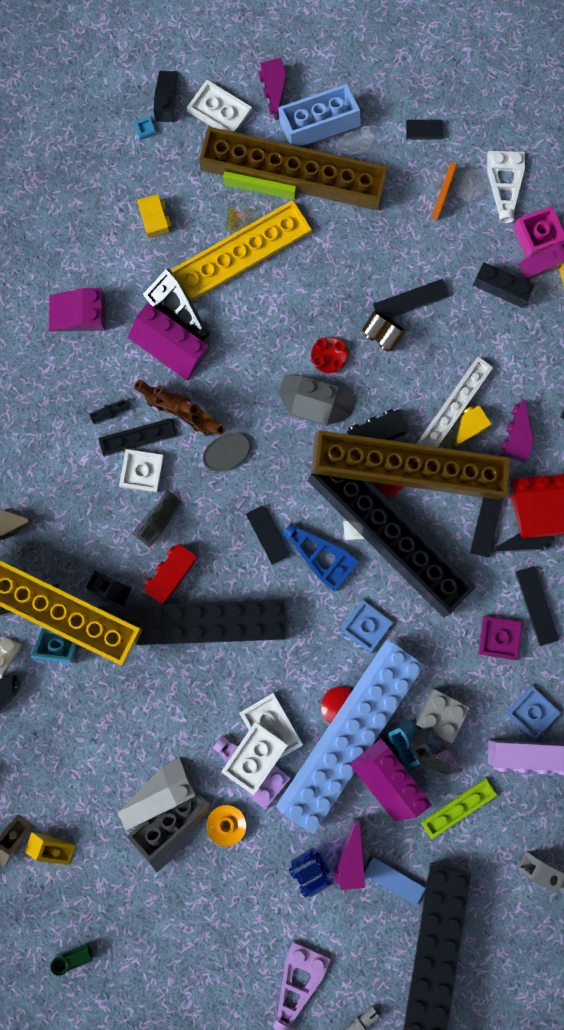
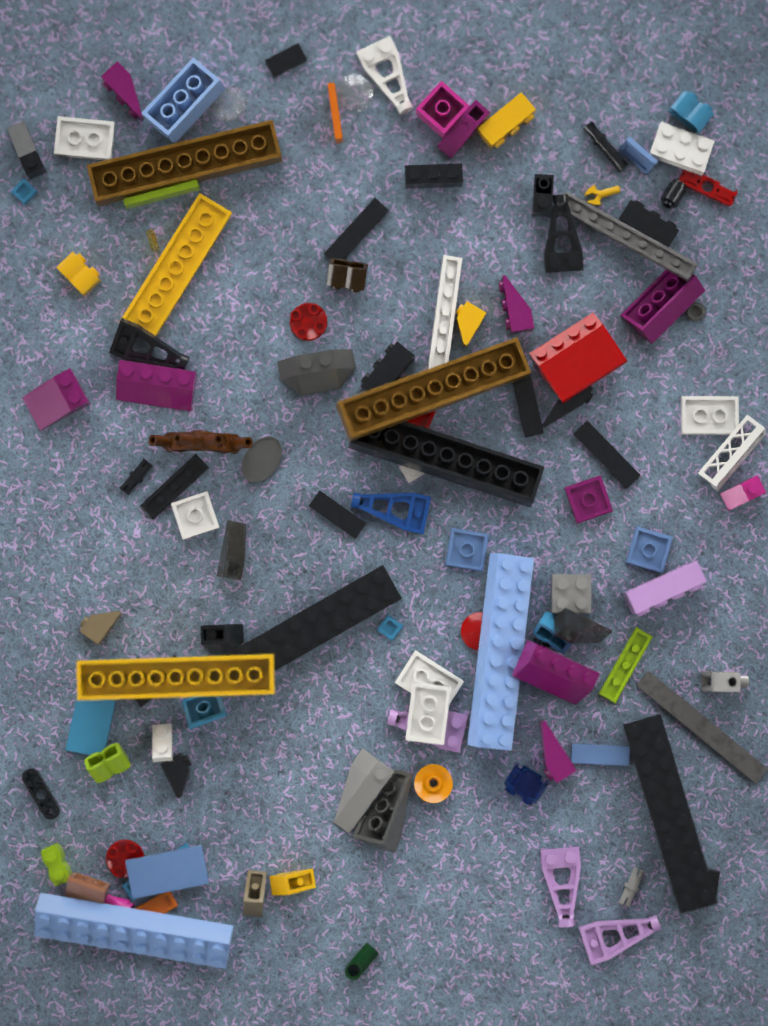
camera: 30 degrees left, 5 degrees up
red brick [144,544,198,605] -> none
none -> dark azure tile [377,615,403,641]
none -> flat silver tile [636,671,768,784]

